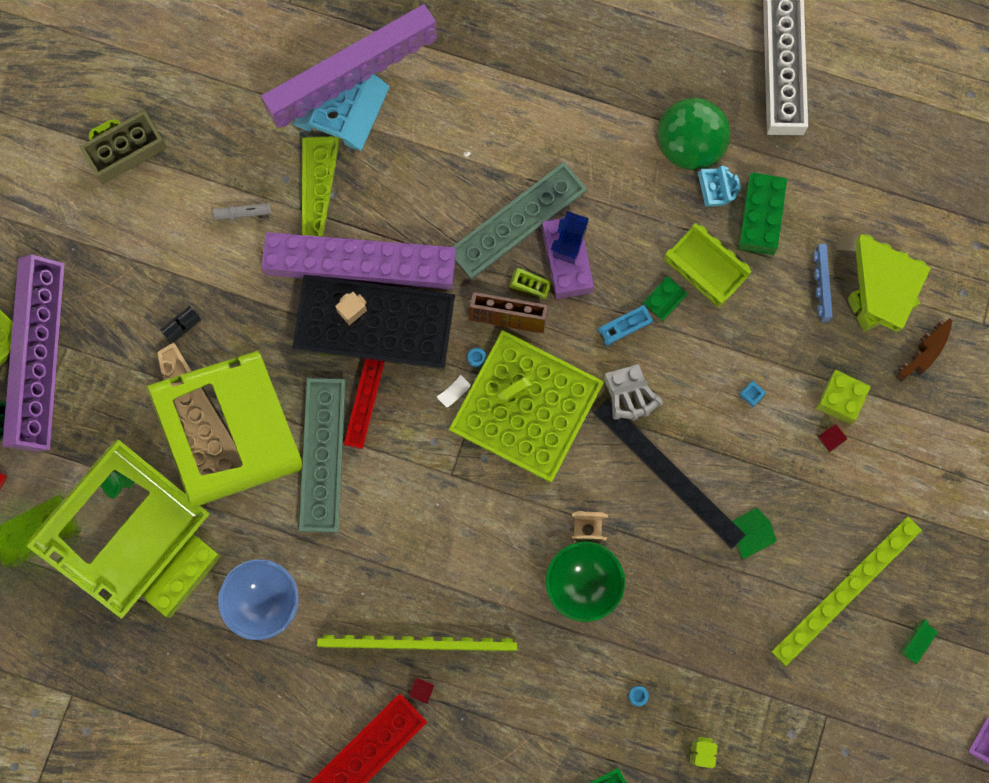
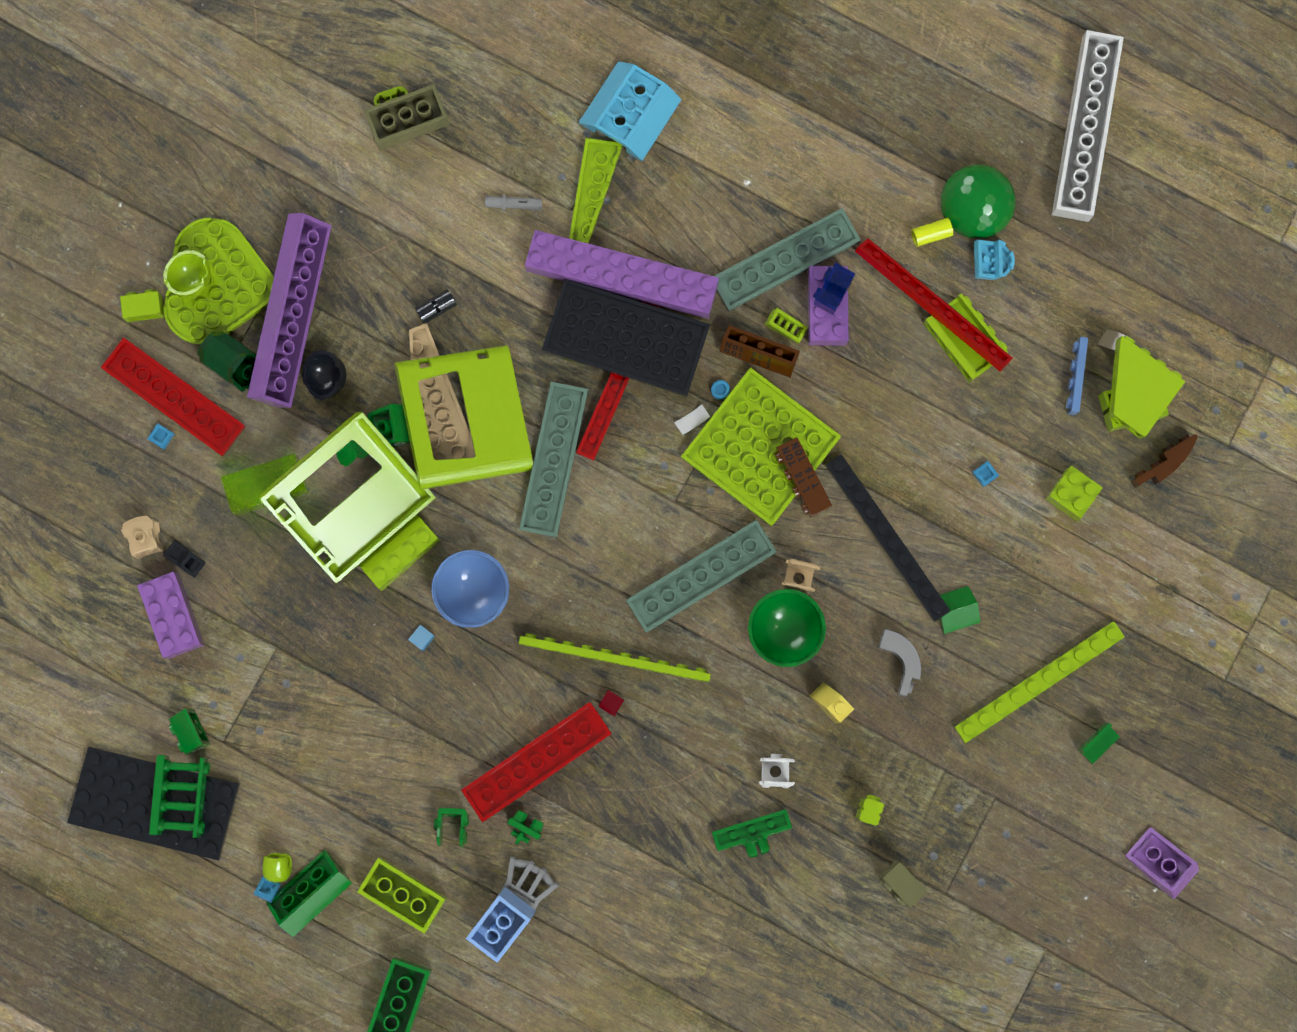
camera: 10 degrees right, 5 degrees up
medium lavender brick [261,4,437,129] -> none
tan brick [335,292,367,325] -> none
lime beam [497,377,532,404] -> none
dark azure plate [597,305,653,346] -> none
light grey plate [603,364,663,421] -> none
dark azure tile [628,686,649,706] -> none
green plate [642,276,688,322] -> none
green brick [737,172,788,256] -> none
dark red slope [818,424,847,452] -> none
none -> black cylinder [302,350,347,400]
none -> green slope [367,404,410,447]
none -> dark azure slope [408,625,436,652]
none -> sand green plate [626,520,777,633]
none -> white piece [759,754,795,788]
none -> reddish brown brick [774,437,832,518]
none -> light yellow slope [809,682,854,724]
none -> red plate [855,238,1013,372]
none -> light grey arch [878,629,921,697]
none -> neon yellow pin [911,218,953,247]

